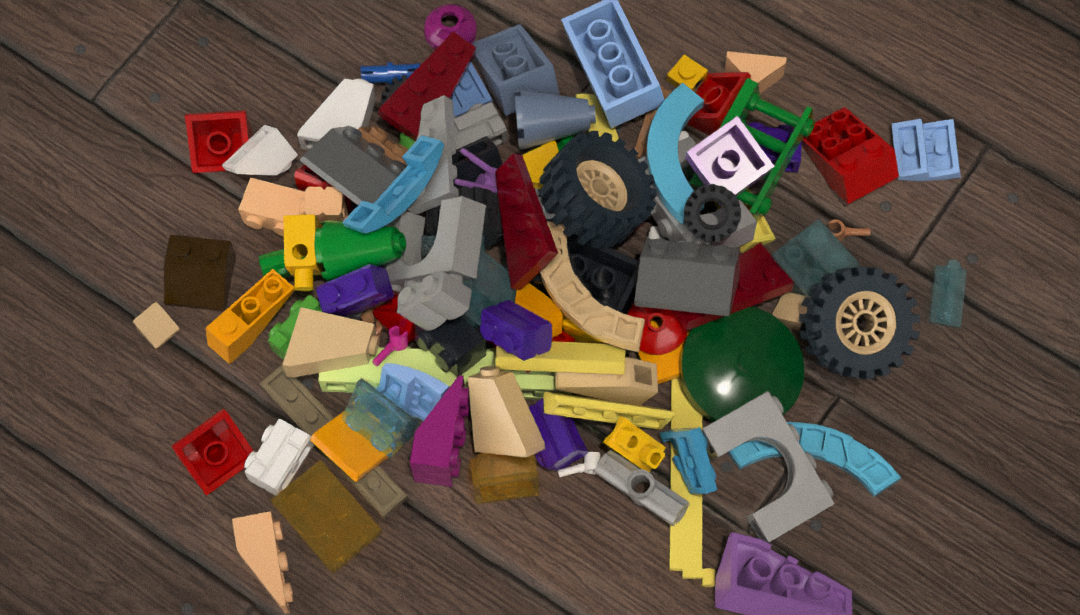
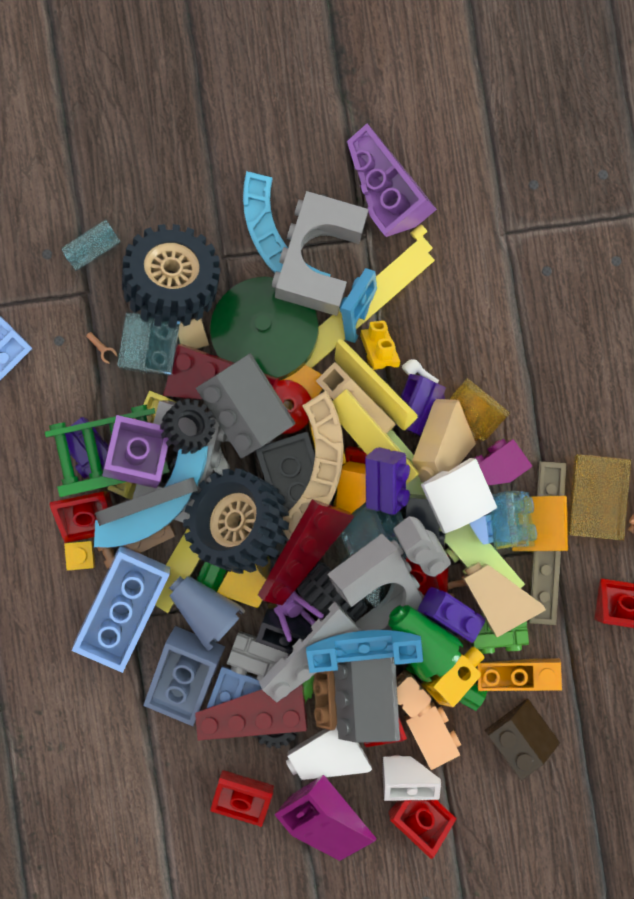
camera: 135 degrees left, 20 degrees up
tan slope [133,302,180,350] -> none
white brick [244,419,314,498] -> none
blue pin [360,62,420,86] -> none
dark pink hand [372,326,408,367] -> none
magenta piece [424,4,477,50] -> none
light grey piece [595,449,690,527] -> none
light nougat slope [725,51,787,94] -> none
red slope [801,107,899,204] -> none
none -> dark grey beam [95,477,198,526]
none -> red slope [210,770,274,827]
none -> magenta slope [274,775,377,861]
none -> white slope [421,458,497,534]

